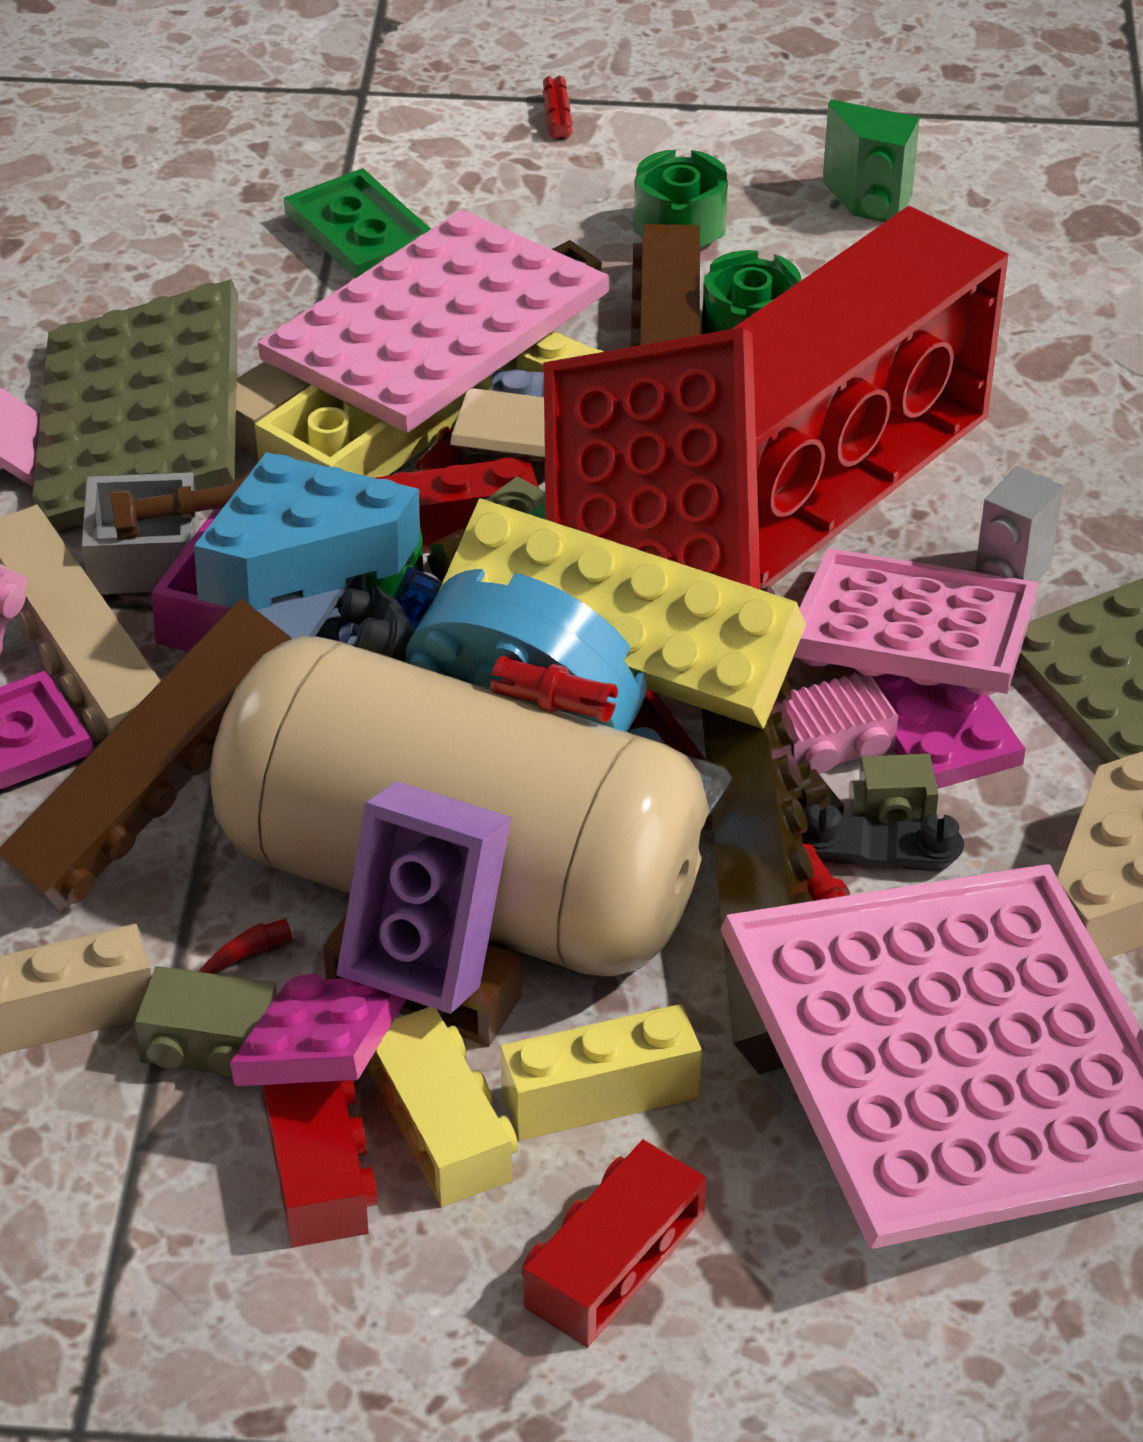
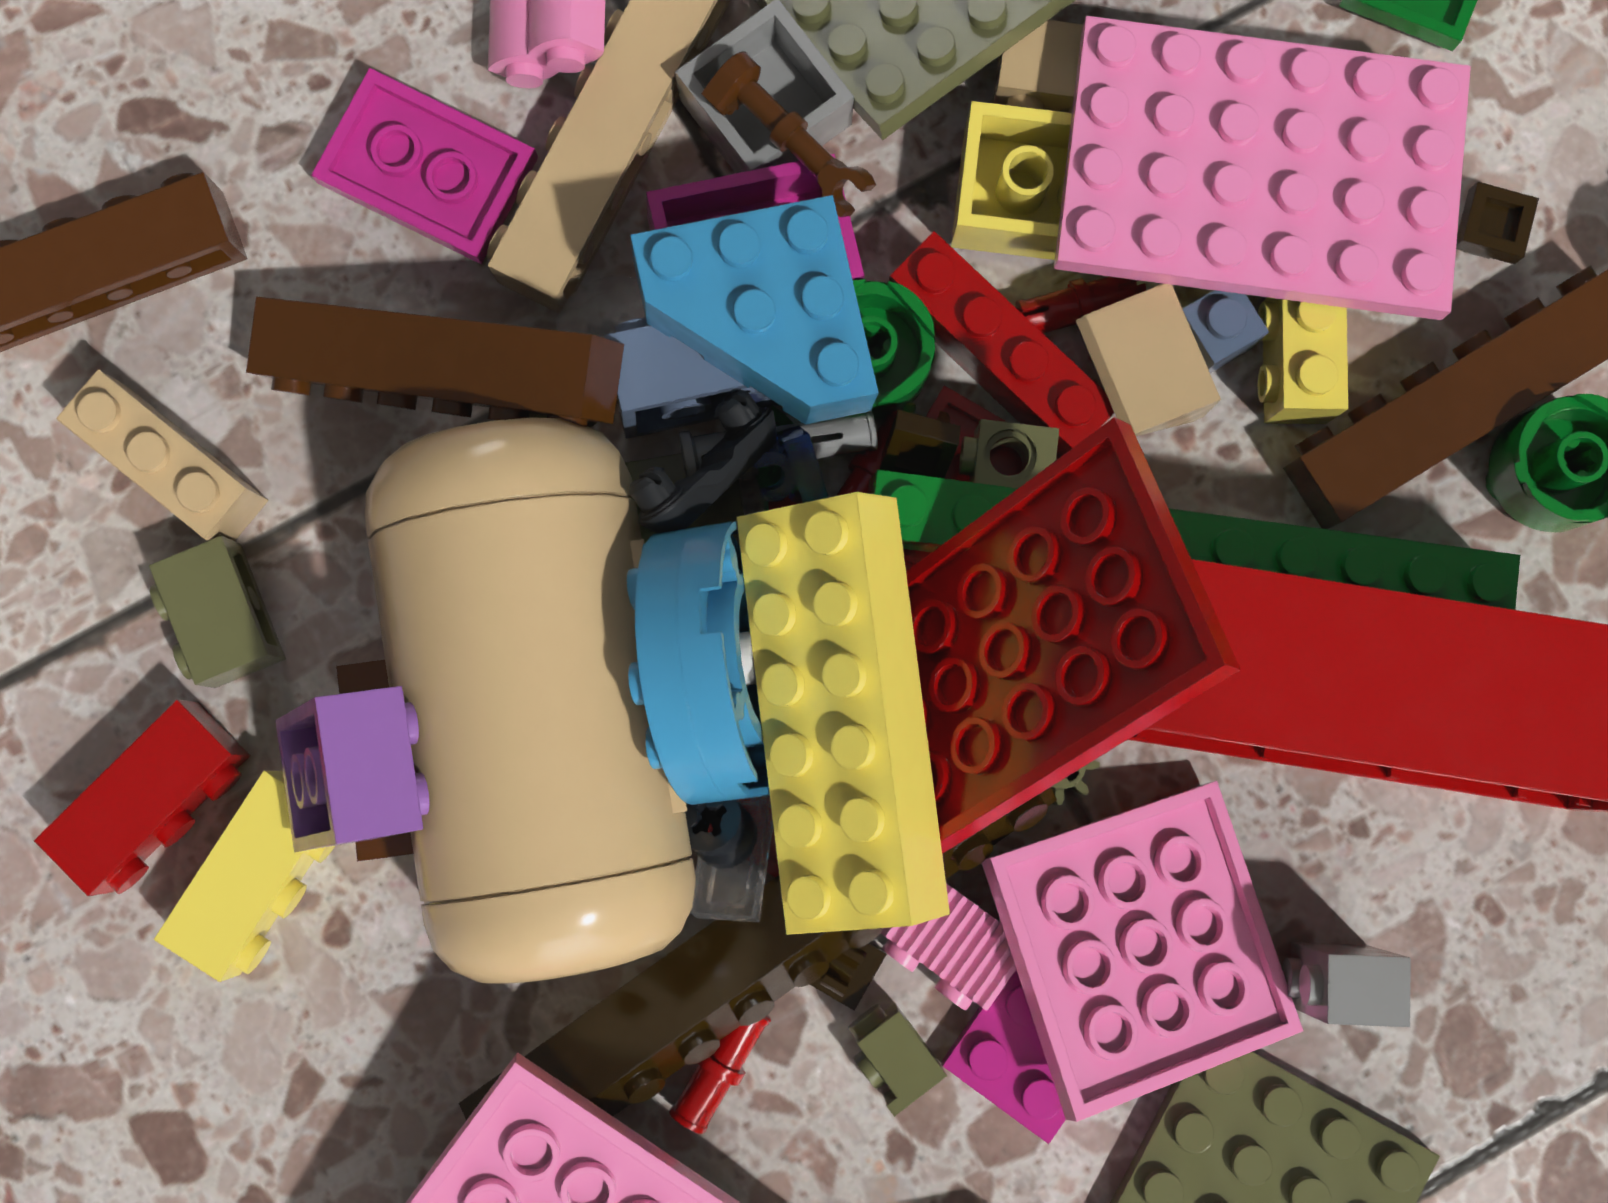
camera: 55 degrees right, 40 degrees up
red helmet [198,918,292,974] -> none
dark pink plate [230,974,407,1086] -> none
red pin [490,656,618,722] -> none
light yellow brick [500,1004,702,1141] -> none
red brick [521,1139,707,1348] -> none
black piece [801,804,964,871] -> none

